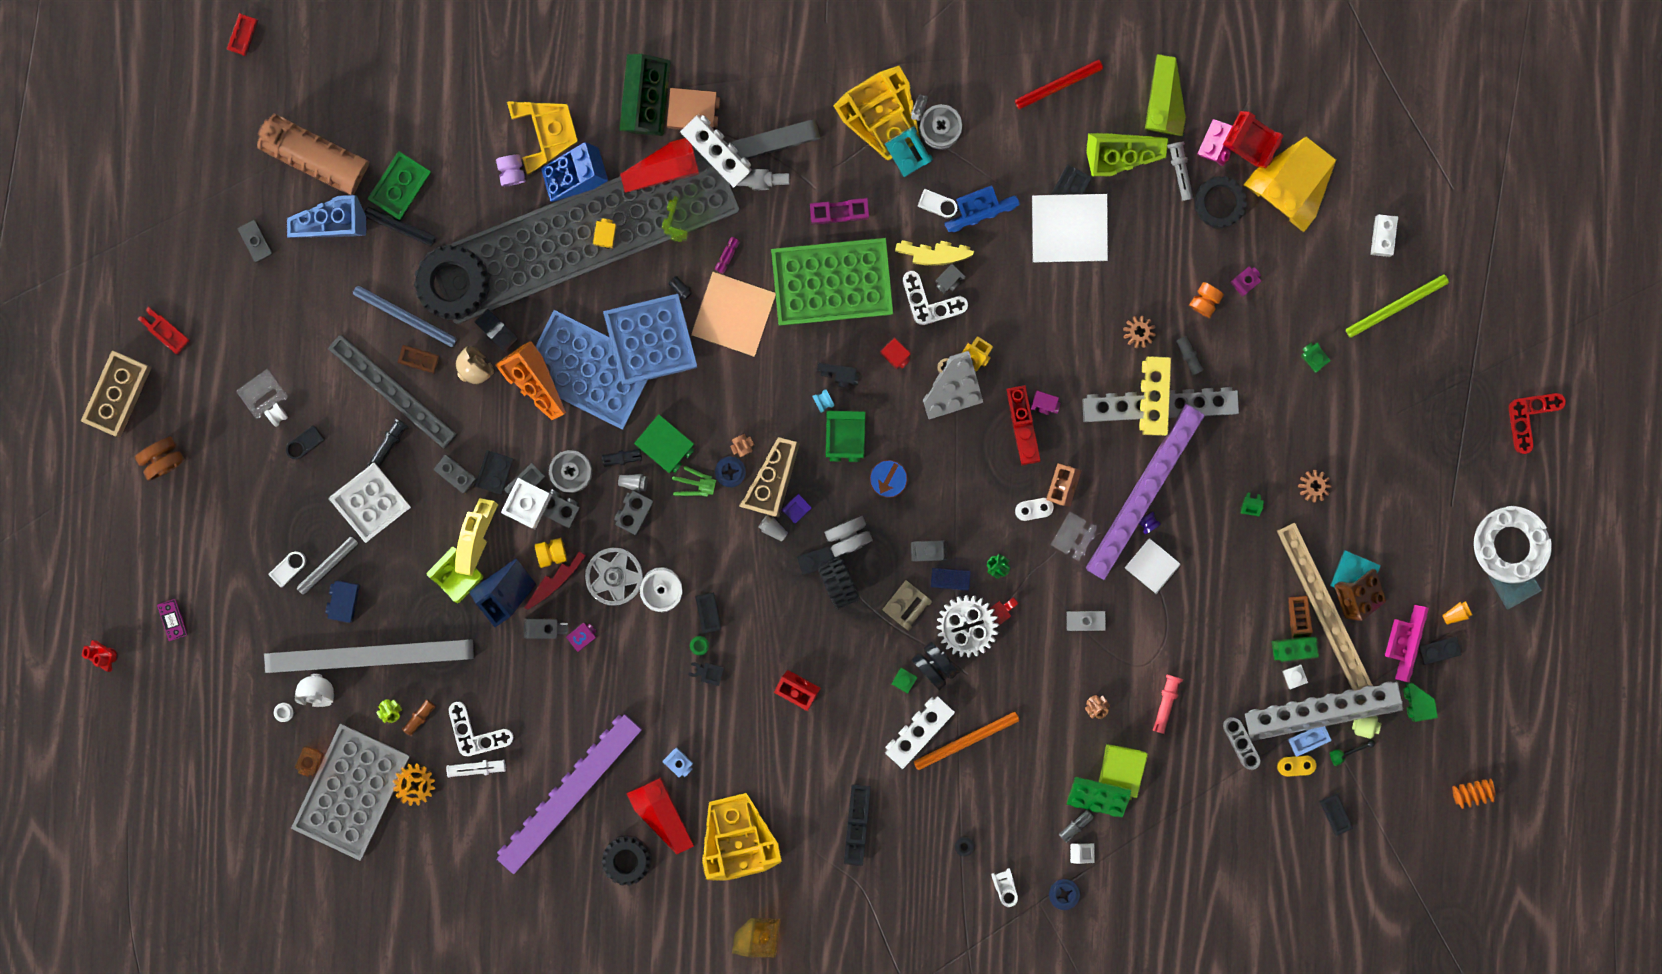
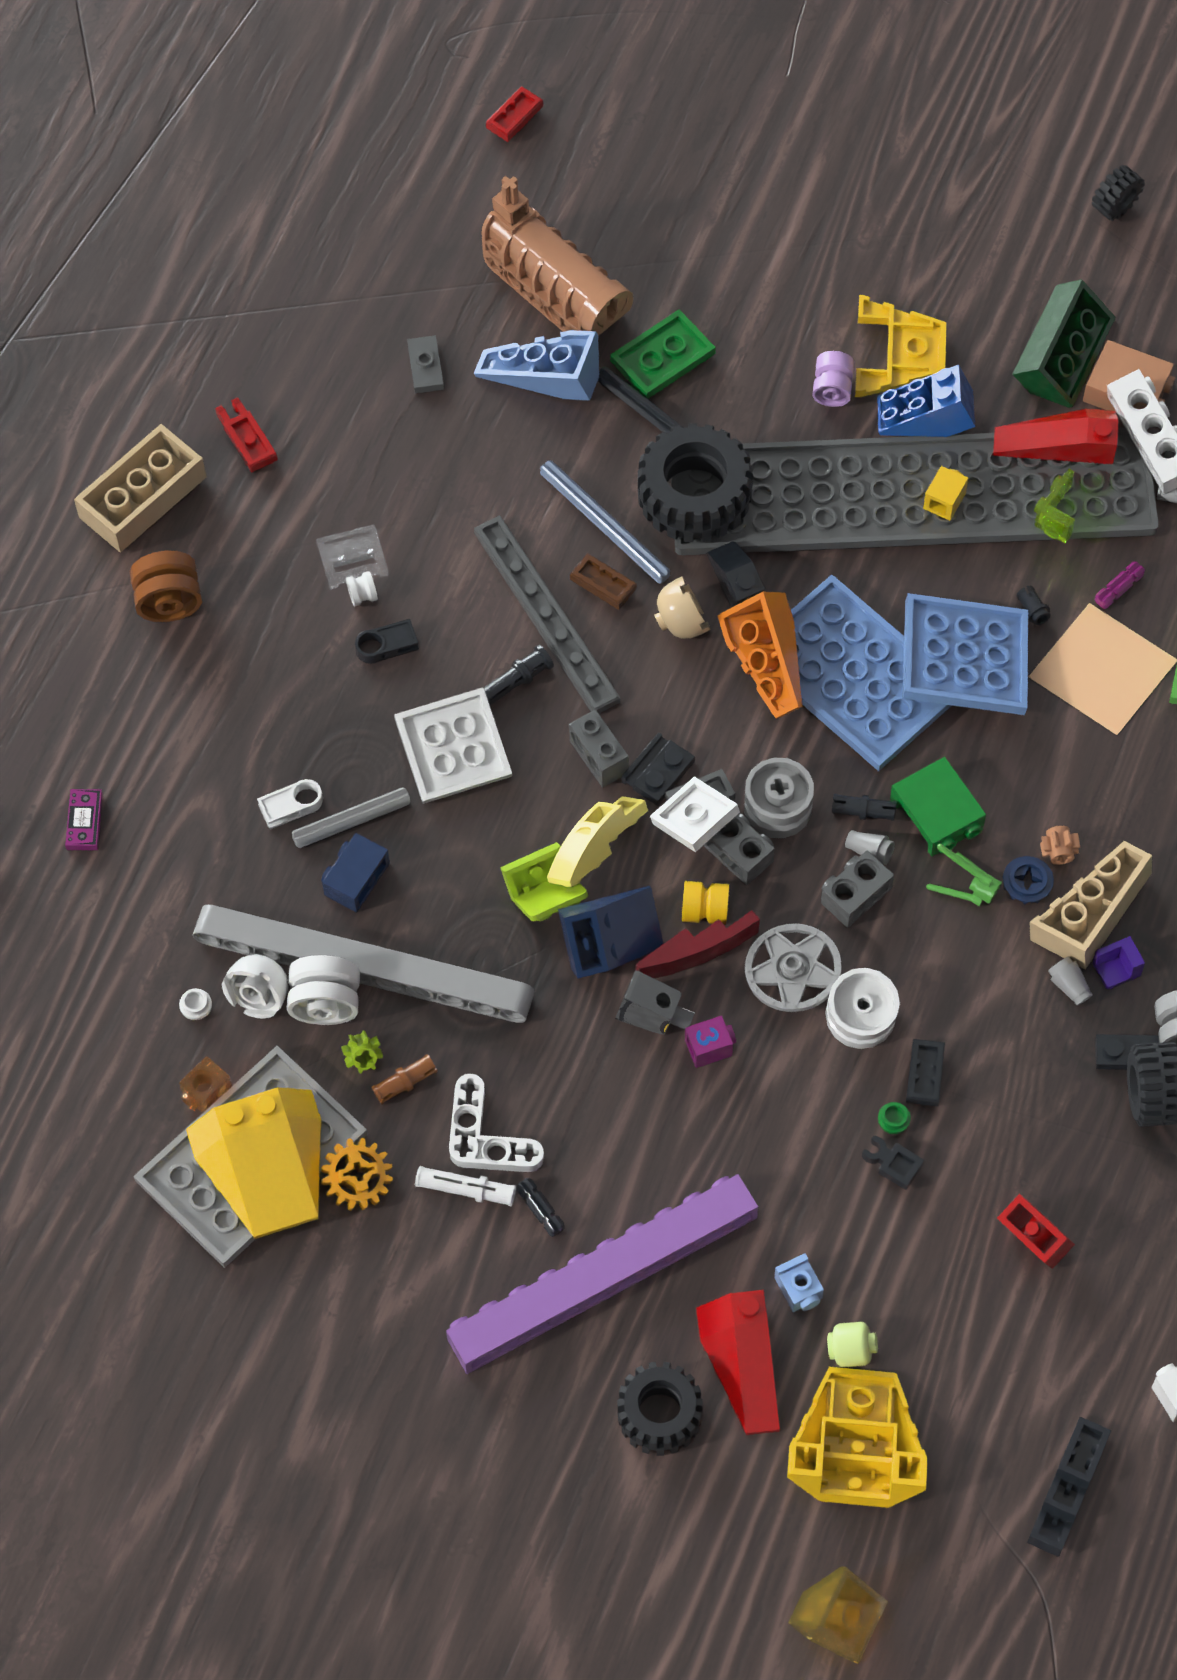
camera: 20 degrees right, 25 degrees down
none -> yellow wedge [186,1087,322,1239]
none -> white wheel [287,955,360,1025]
none -> black axle [517,1178,565,1237]
none -> yellowish green head [827,1322,878,1367]

